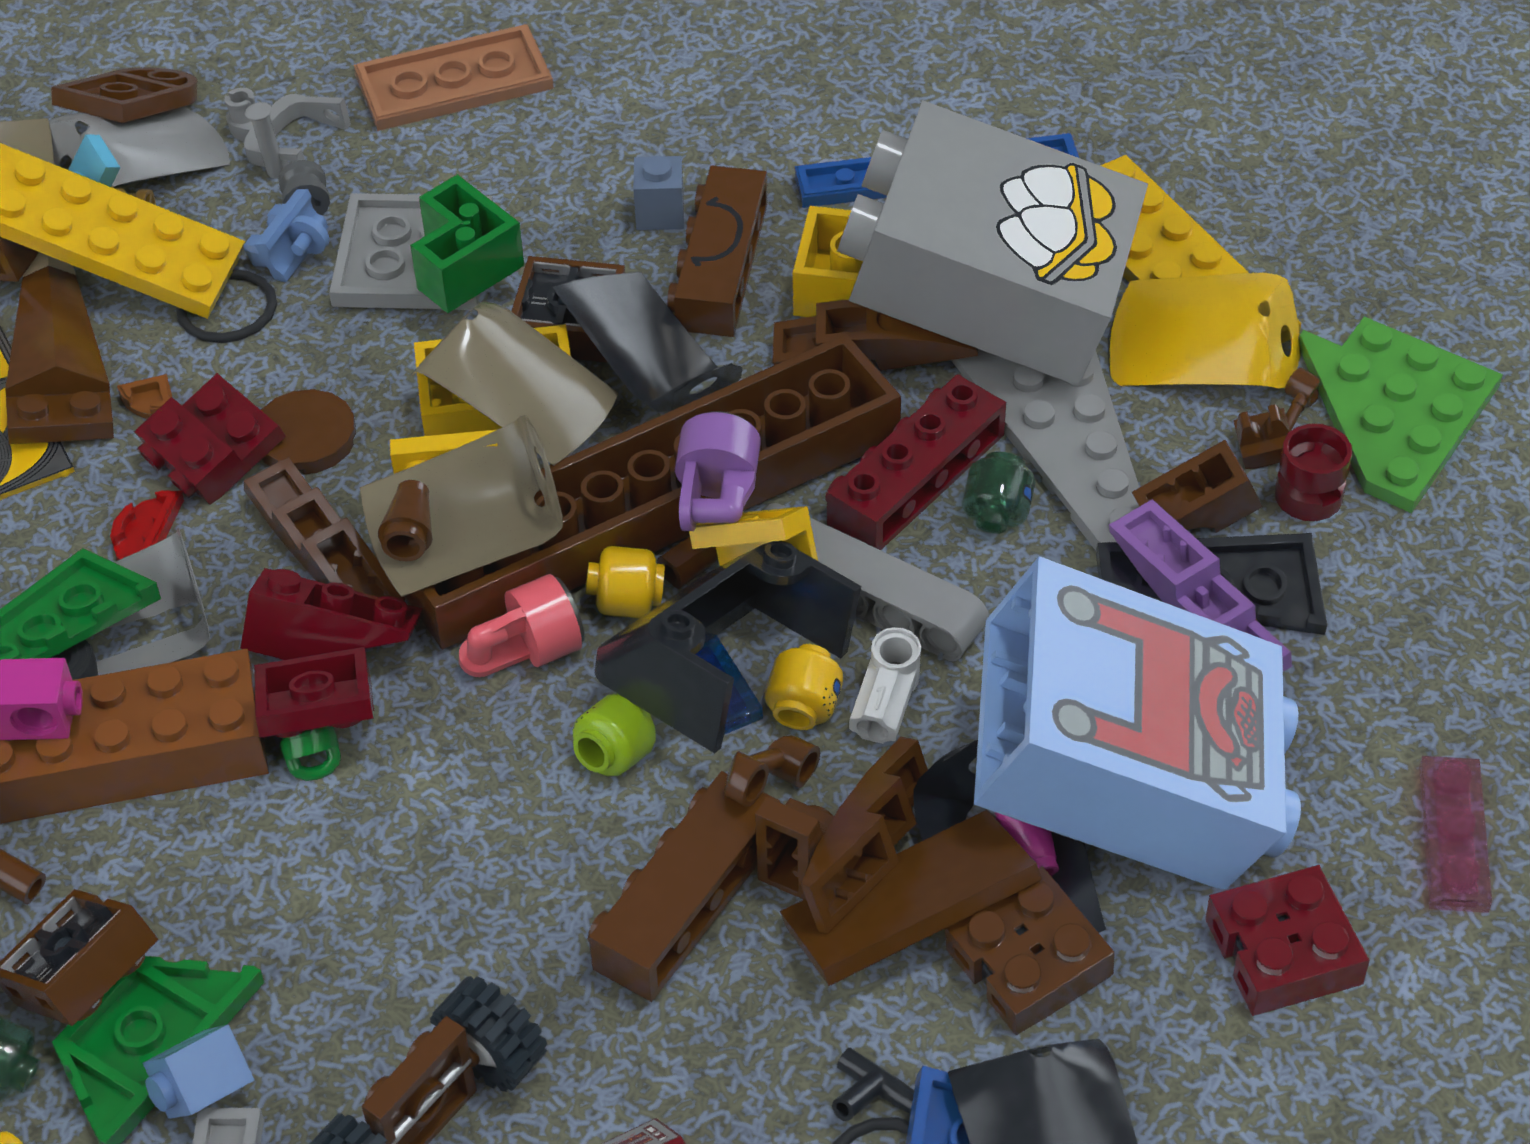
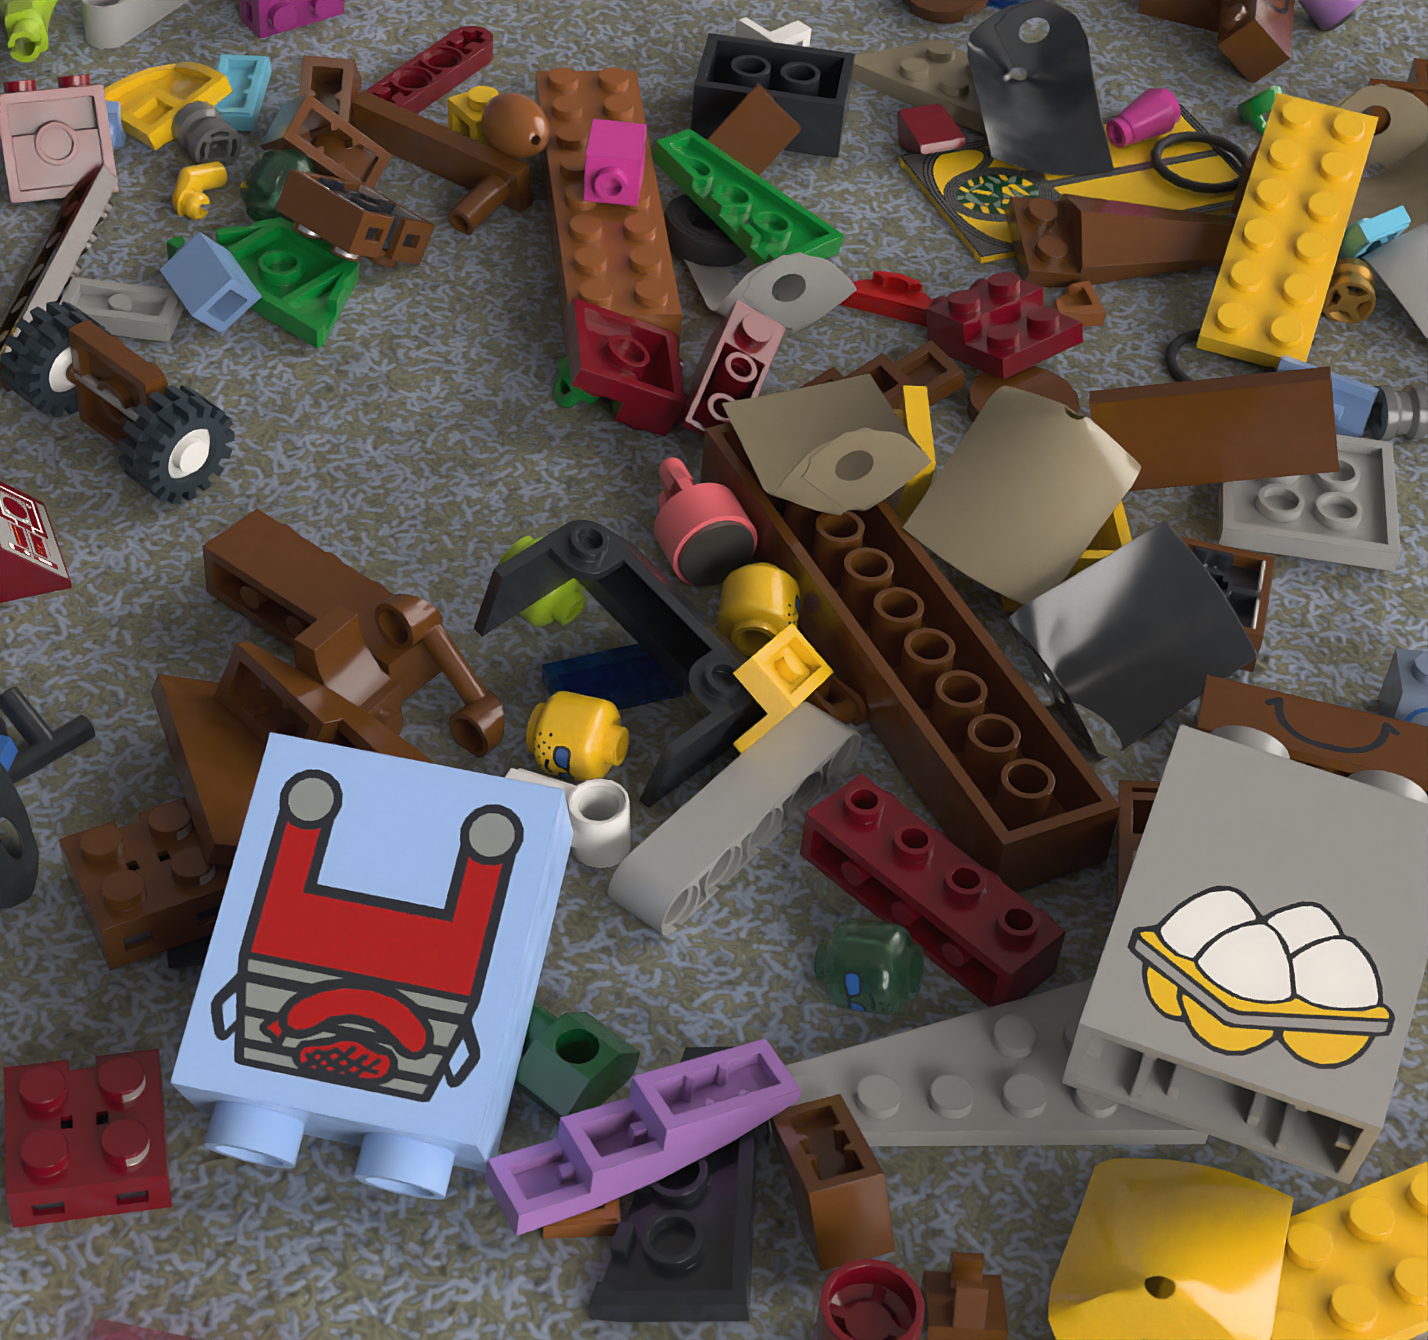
camera: 90 degrees right, 5 degrees down
reddish brown cone [378,480,432,561] -> none
green brick [410,174,525,314] -> none
medium lavender piece [675,411,761,531] -> none
none -> reddish brown tile [1089,366,1339,491]

